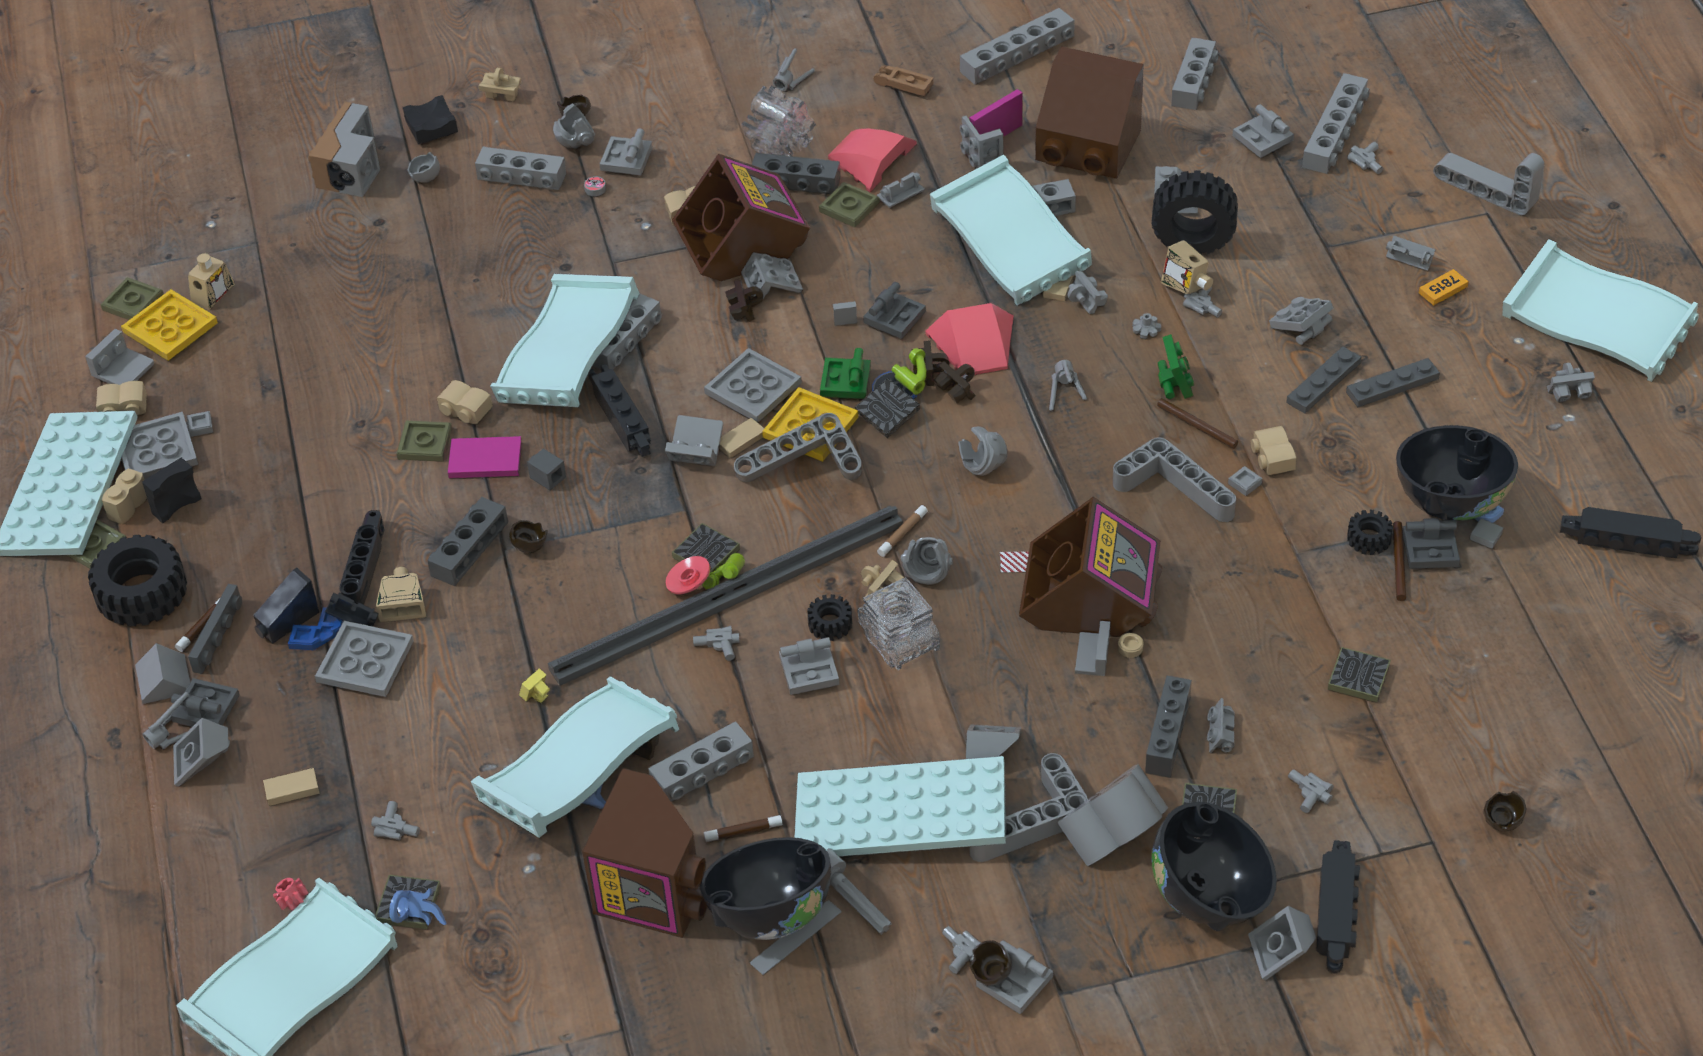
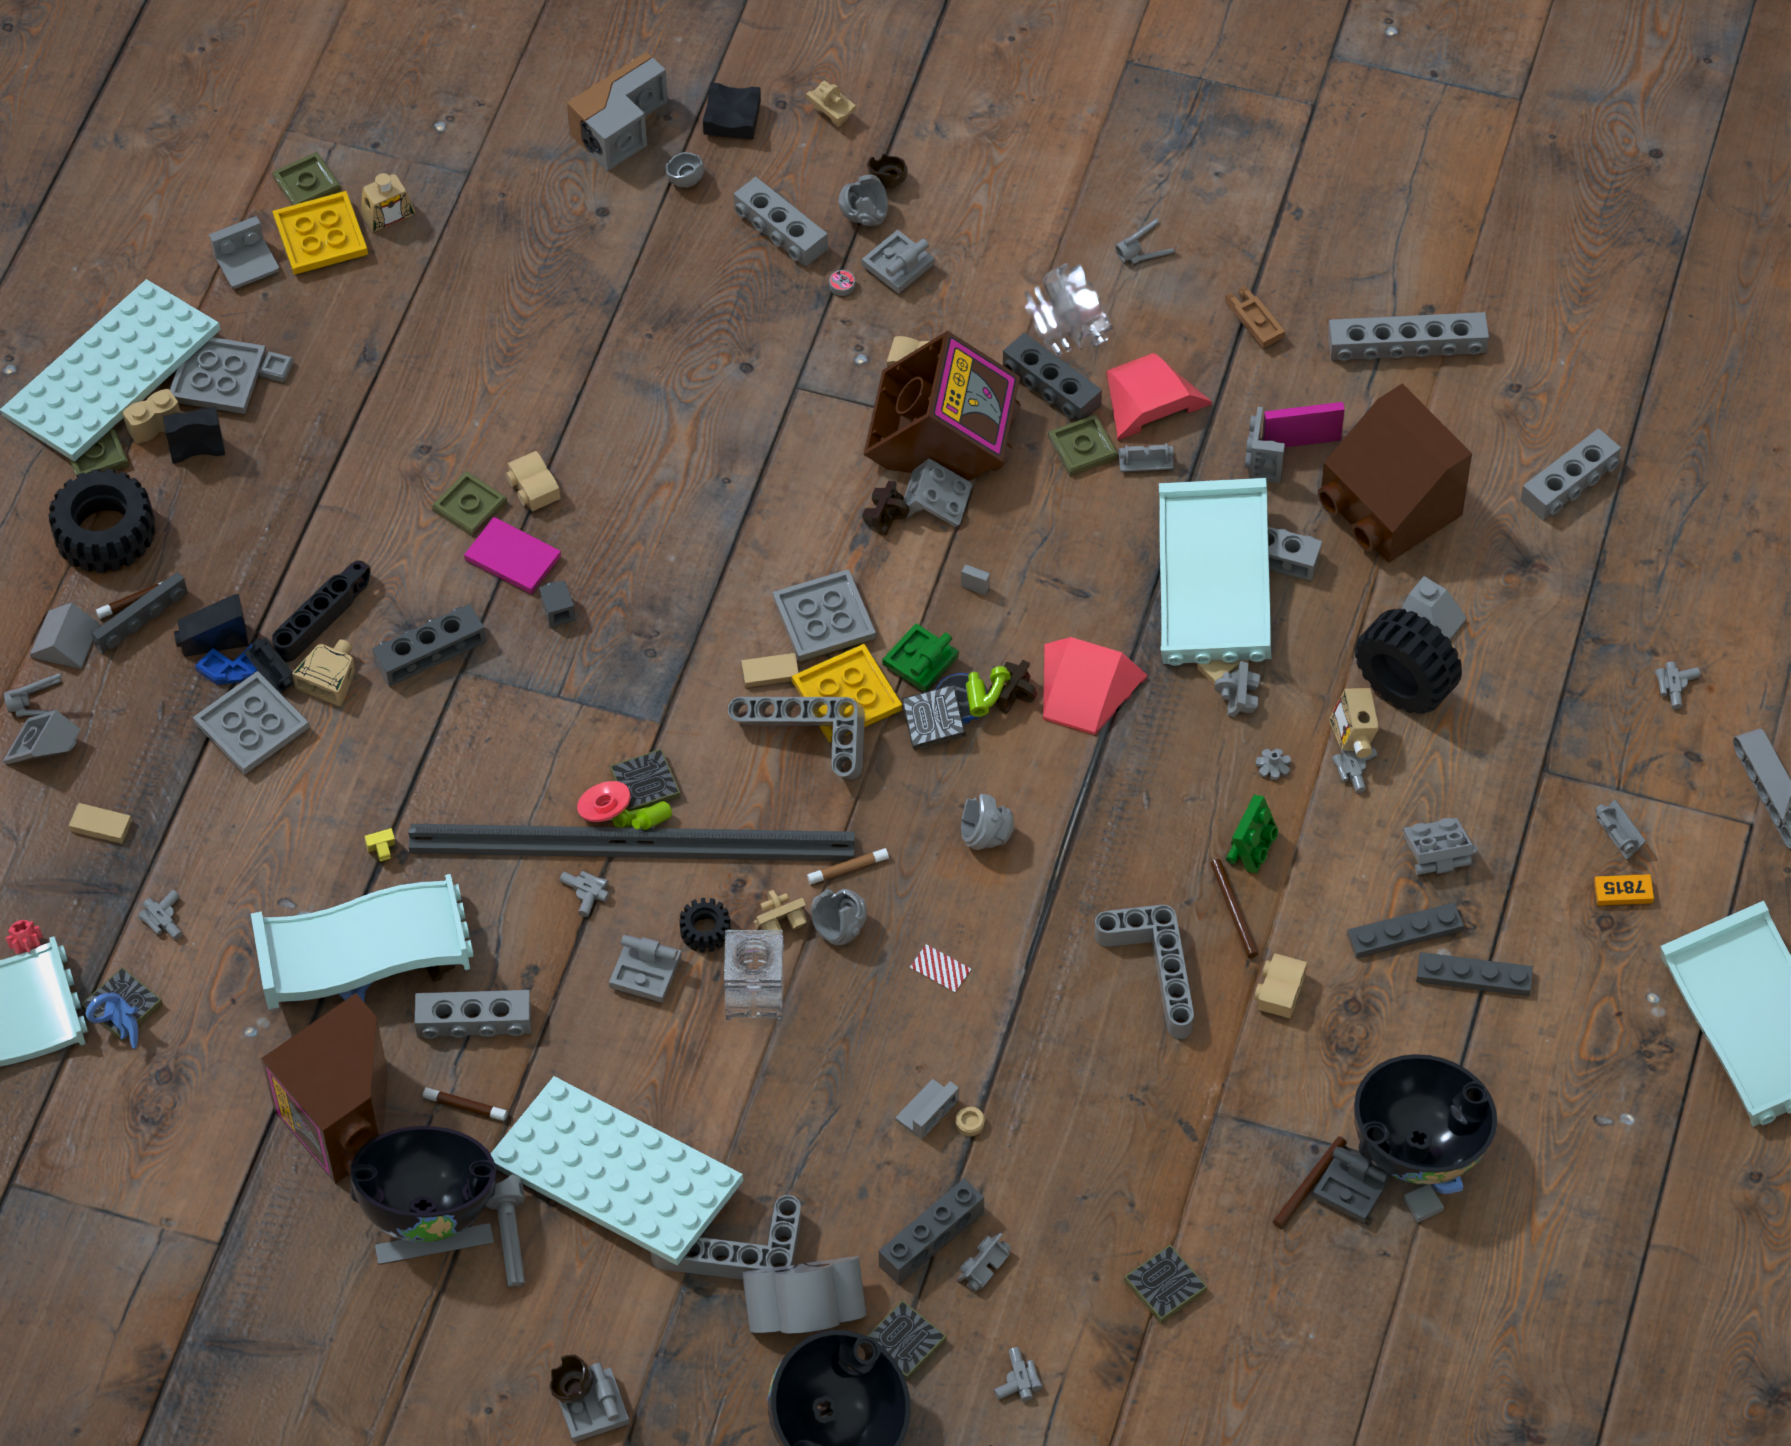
camera: 30 degrees right, 10 degrees up
tan brick [96,381,147,416] -> none
dark grey plate [171,678,240,727] -> none
light aqua panel [491,274,640,407] -> none
dark brown hair [509,520,548,553] -> none
black hinge [588,364,651,457] -> none
light grey brick [593,294,662,369] -> none
light grey bracket [665,415,724,466] -> none
dark grey plate [863,282,926,339] -> none
dark brown hips [934,361,976,403] -> none
light grey piece [942,926,981,974] -> none
light grey slope [966,724,1021,759] -> none
reddish brown slope [1019,497,1162,637] -> none
light grey plant [1049,360,1087,411] -> none
light grey tile [1228,466,1262,496] -> none
light grey plate [1233,104,1294,158] -> none
light grey brick [1302,73,1370,174] -> none
black tyre [1347,510,1393,555] -> none
light grey hips [1547,363,1595,402] -> none
black hinge [1560,507,1702,559] -> none

